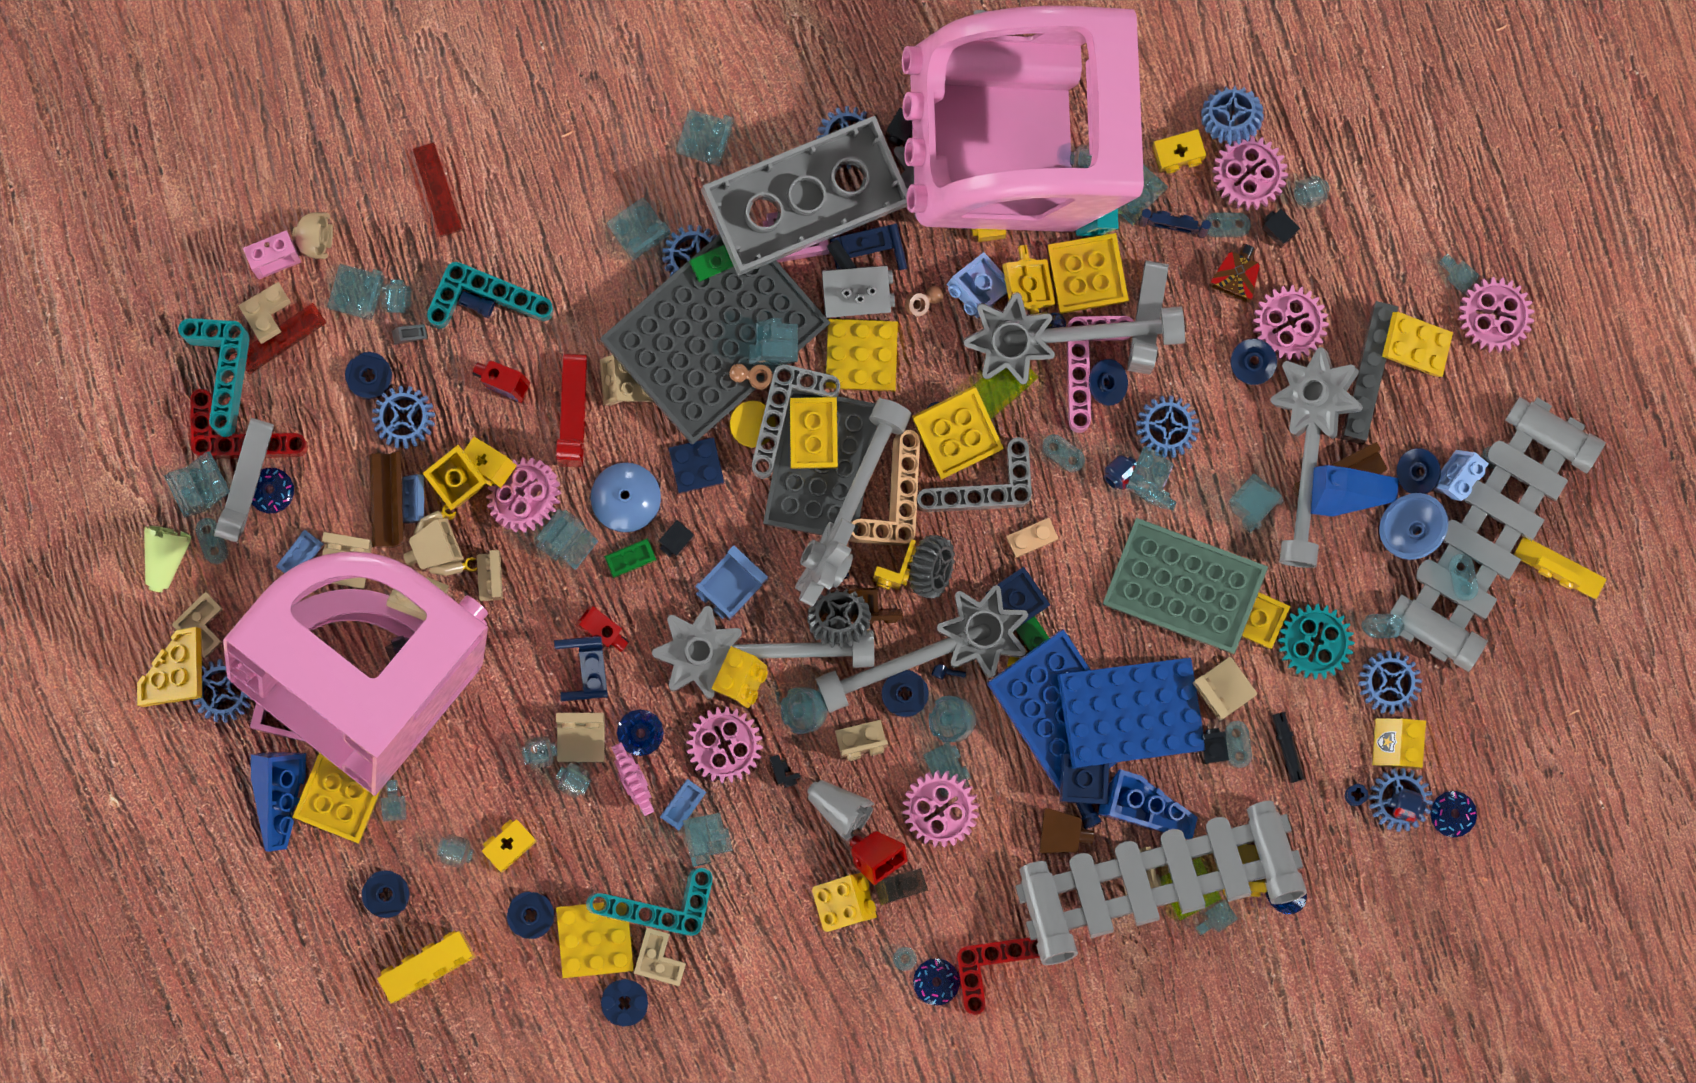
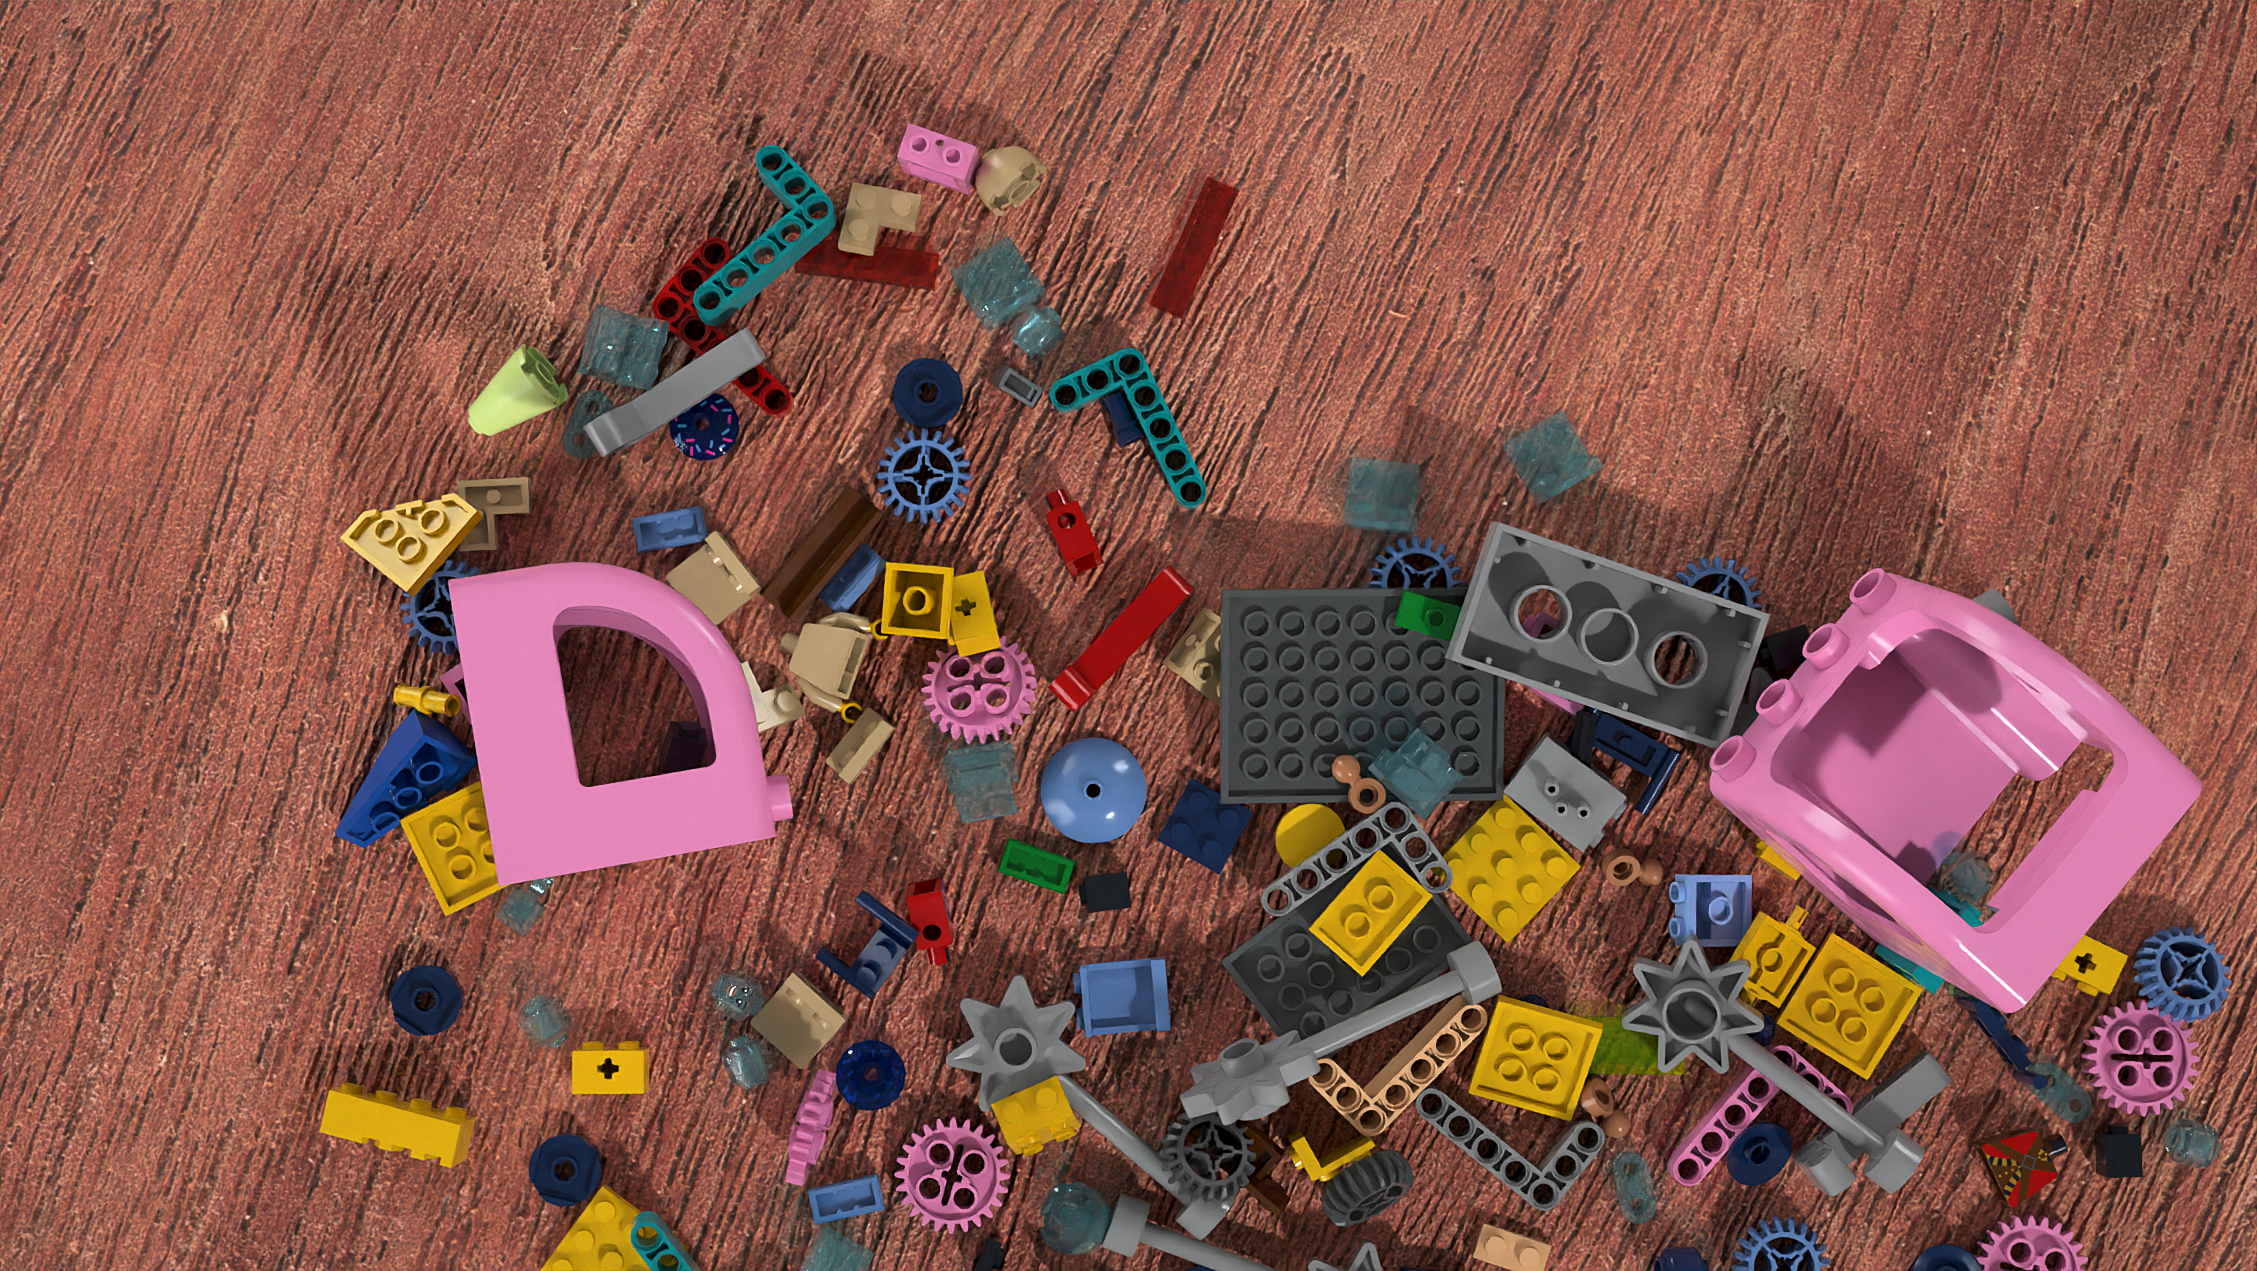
camera: 50 degrees right, 5 degrees up
none -> yellow pin [393,683,461,717]
none -> nougat plate [1579,1078,1630,1138]

